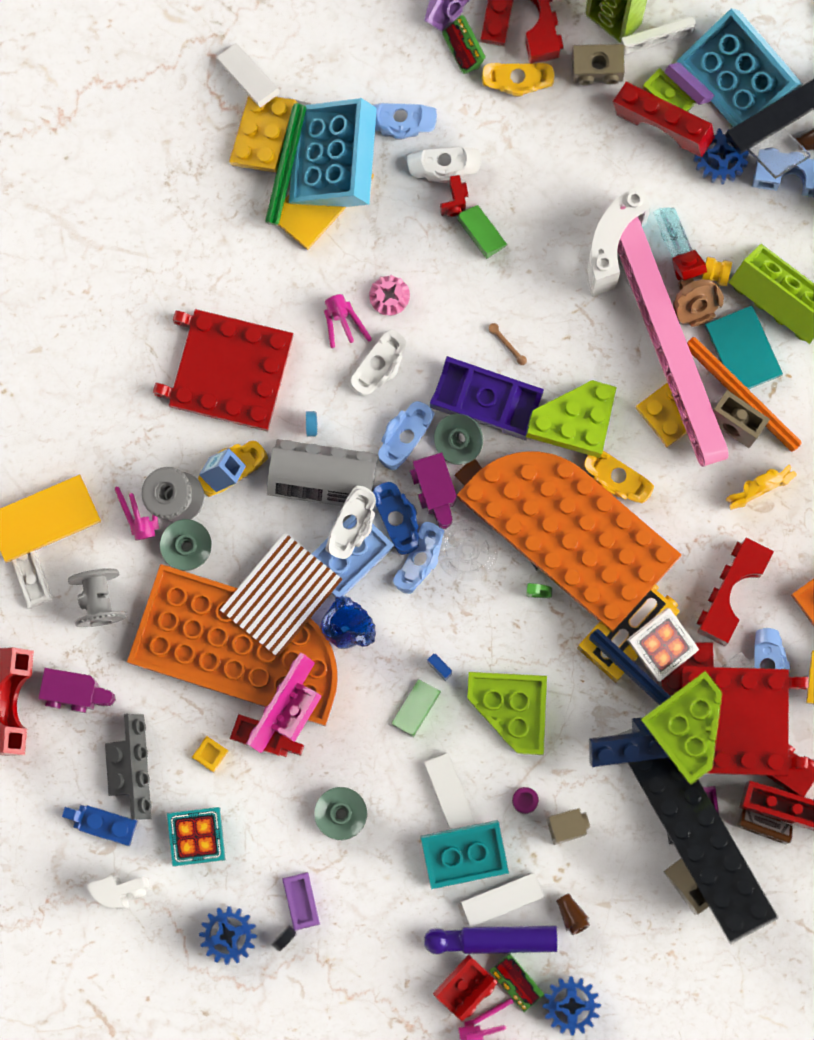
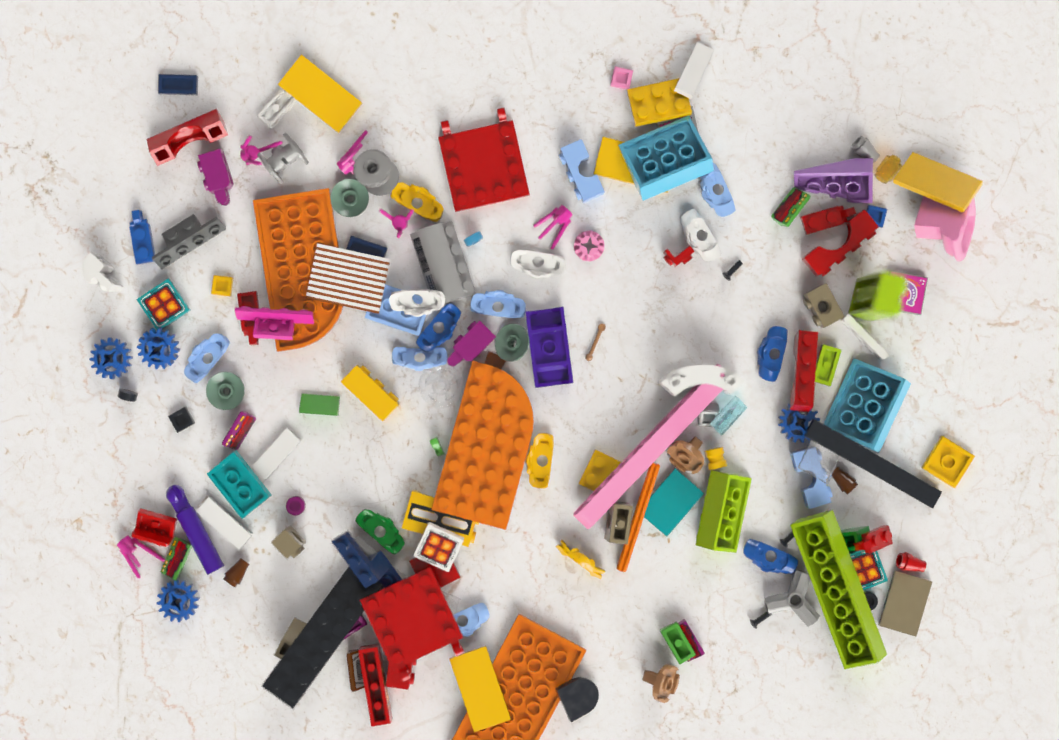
camera: 60 degrees right, 10 degrees up
medium blue brick [199,448,246,492] -> none
green axle [265,103,306,225] -> none
medium lavender tile [282,872,320,931] -> none
clear blue hair [320,596,376,649] -> none
blue tile [427,654,452,681] -> none
bright green slope [457,205,507,259] -> none
lime plate [467,672,547,755] -> none
yellow piece [481,63,554,97] -> none
lime plate [526,380,617,458] -> none
dark blue axle [589,629,671,705] -> none
lime plate [641,671,722,785] -> none
medium lavender tile [664,63,715,105] -> none
red bracket [672,250,707,281] -> none
red arch [696,537,774,646] -> none
none -> blue gear [137,327,180,369]
none -> black tile [168,407,195,433]
none -> light blue piece [184,333,230,383]
none -> slope [222,411,256,450]
none -> dark pink plant [240,135,282,165]
none -> yellow brick [341,365,400,422]
none -> dark blue tile [346,236,388,258]
none -> green piece [355,509,405,555]
none -> dark pink plant [379,209,414,238]
none -> light blue arch [558,139,605,203]
none -> bright pink tile [610,66,633,90]
none -> light grey slope [698,403,720,427]
none -> black piece [722,260,743,281]
none -> blue piece [757,326,788,382]

